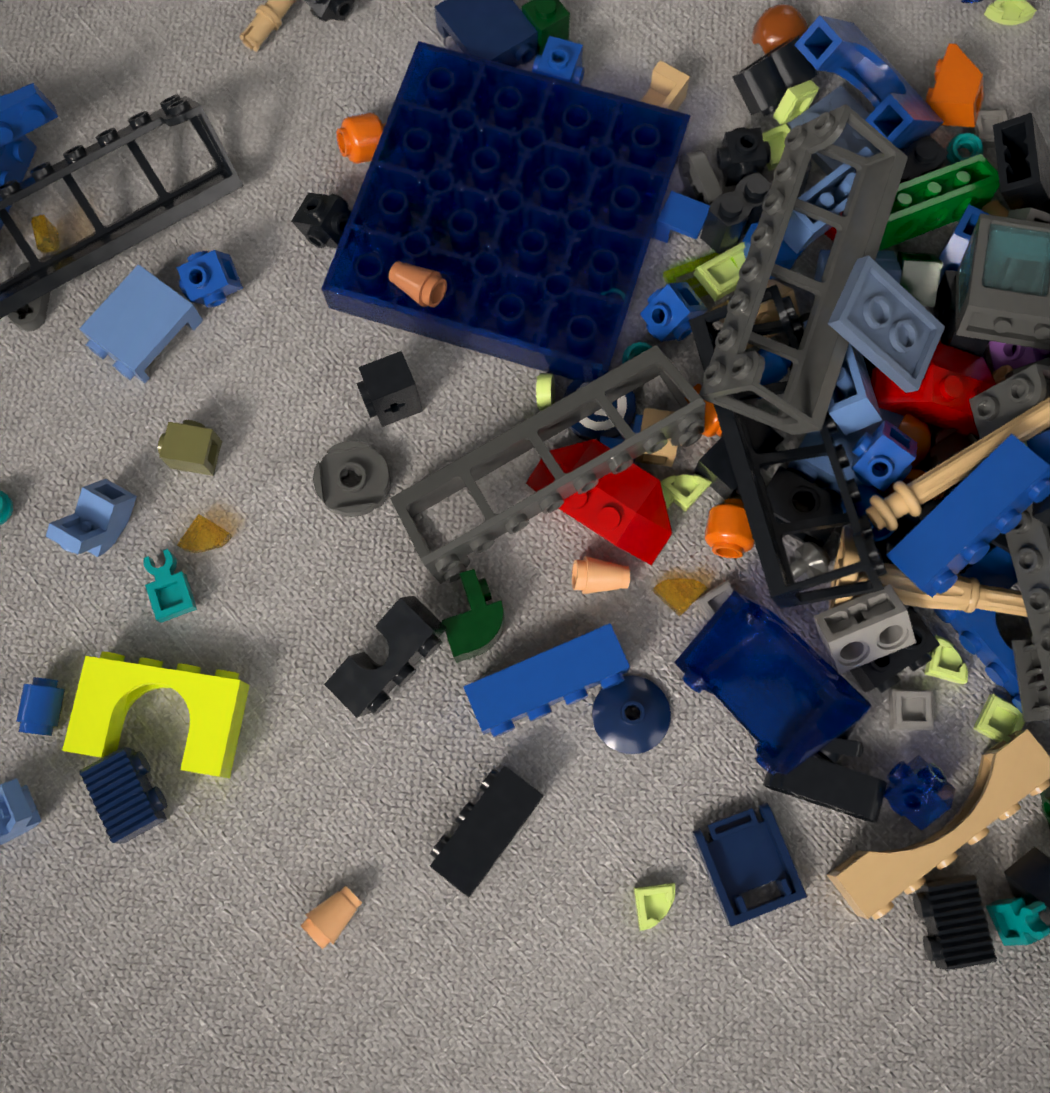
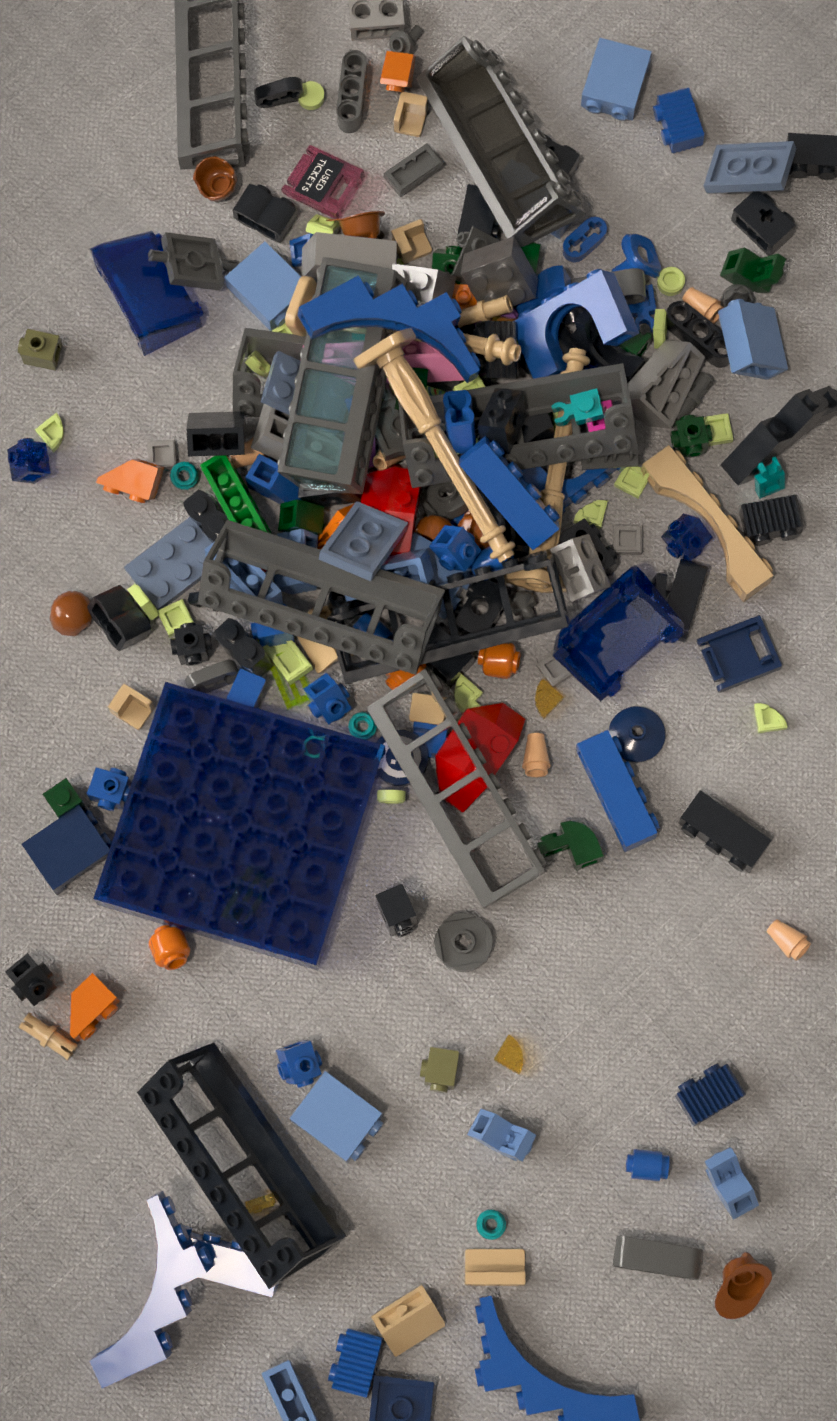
camera: 90 degrees left, 0 degrees up
neon yellow arch [62,651,250,778] -> none
teal plate [143,549,197,623] -> none
black brick [291,192,358,249] -> none
black arch [324,596,447,718] -> none
nougat cone [389,261,447,307] -> none
blue arch [795,15,943,149] -> none
none -> orange slope [70,973,120,1042]

